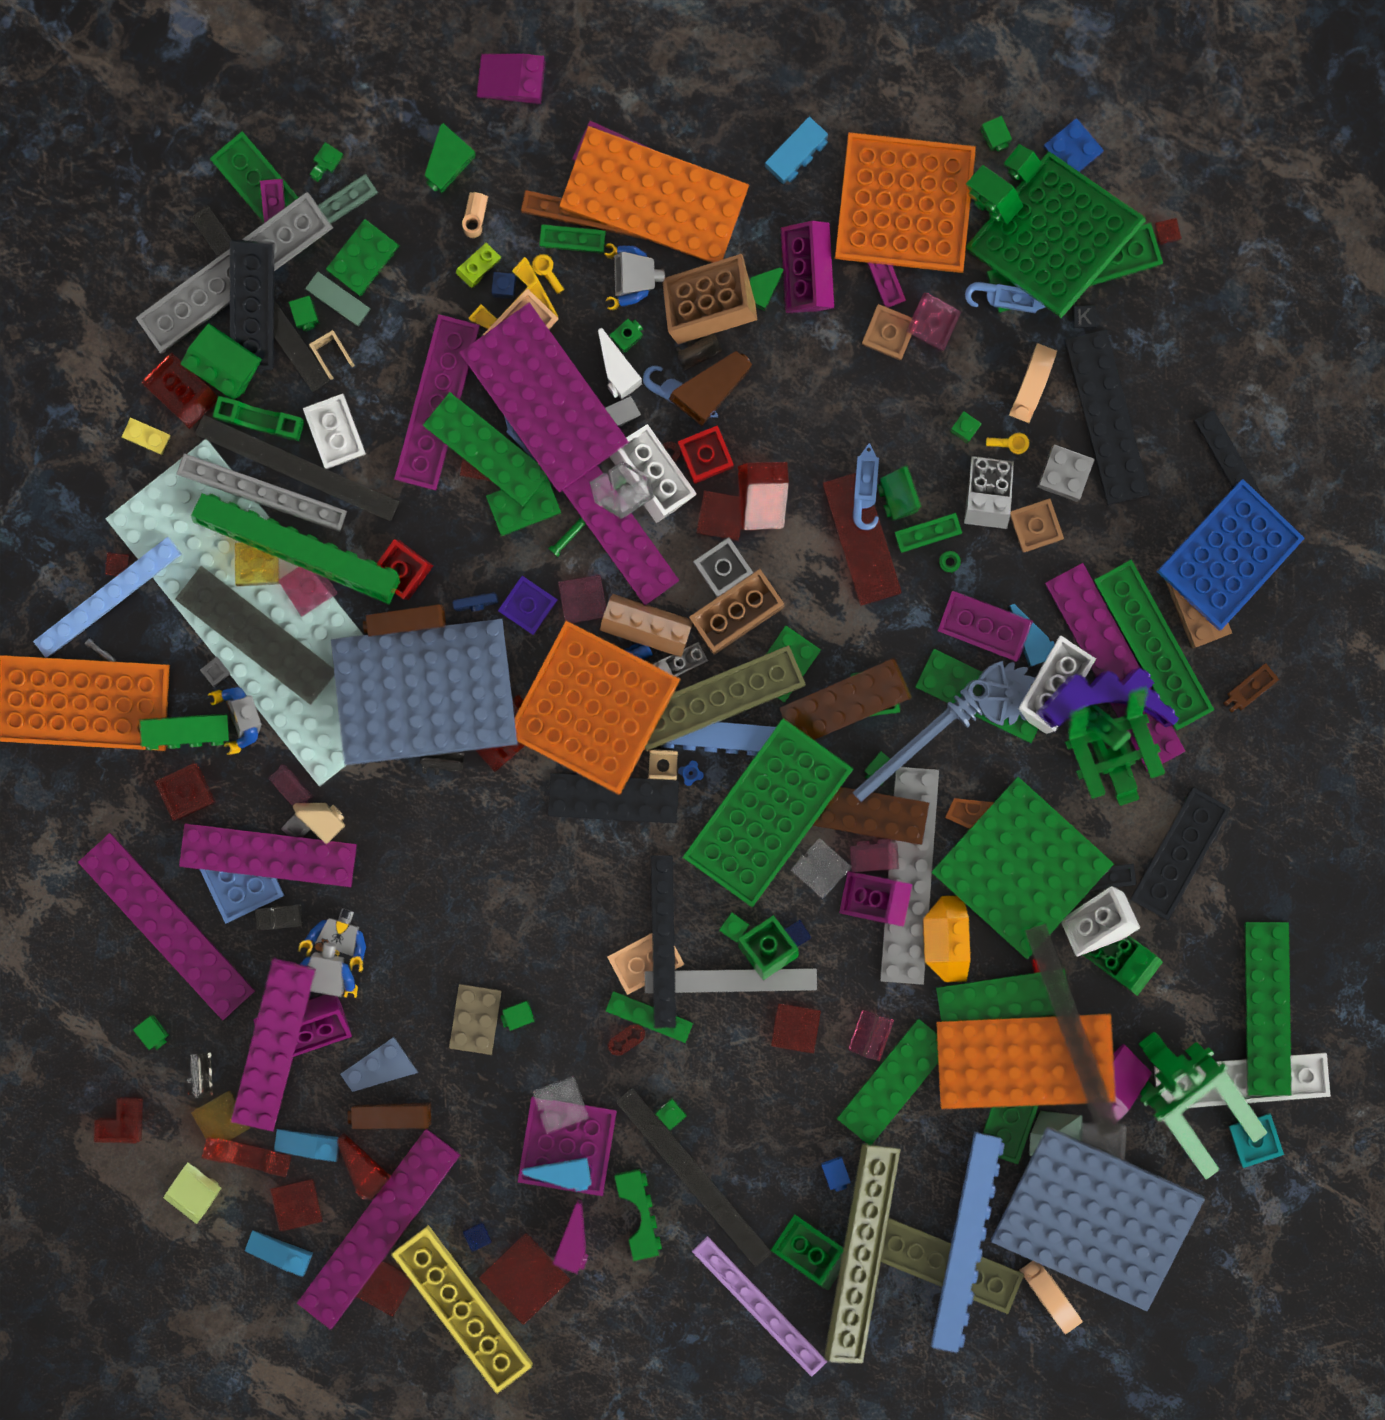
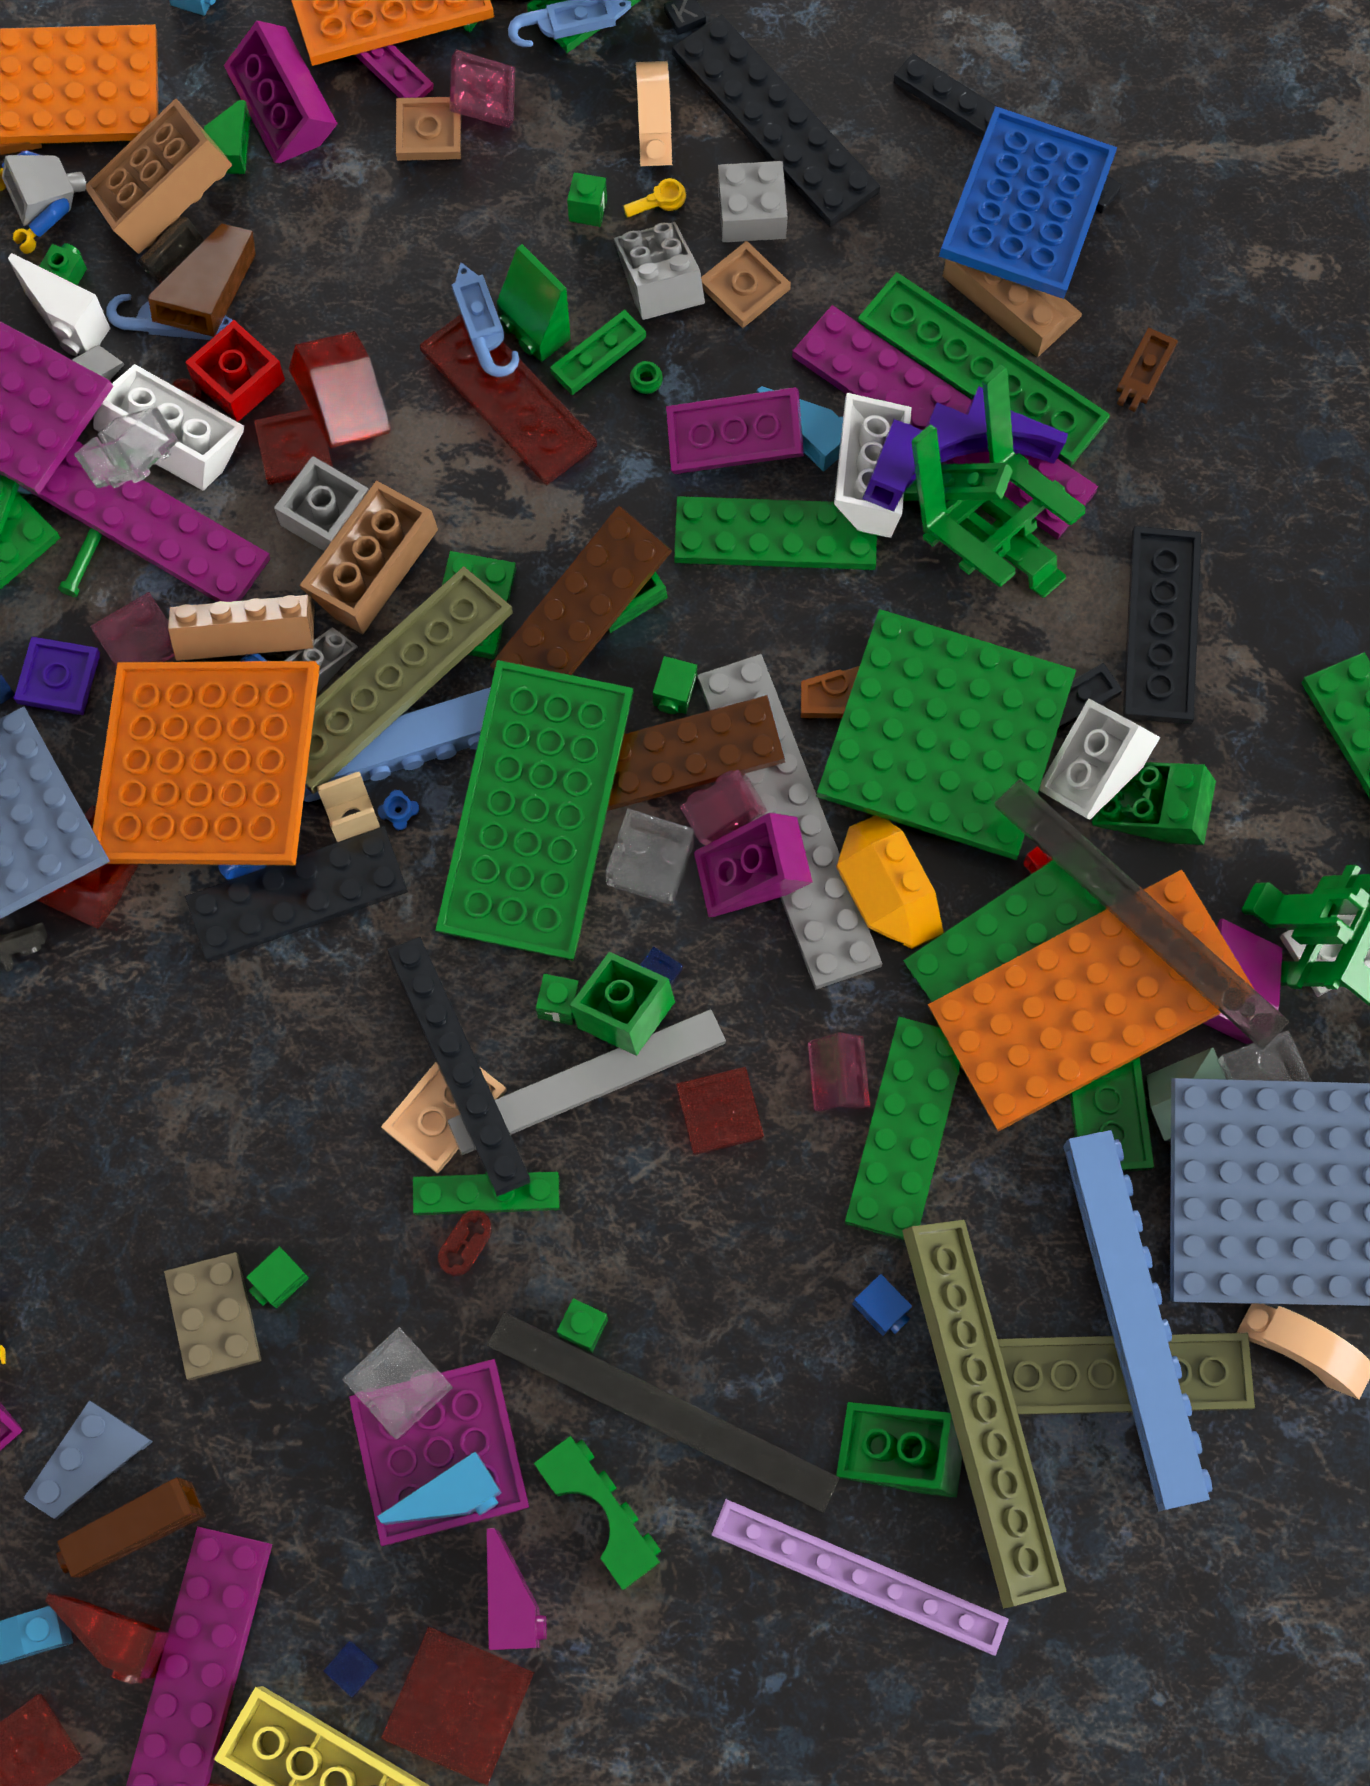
camera: 20 degrees left, 15 degrees down
sand blue piece [852,661,1035,802] -> none

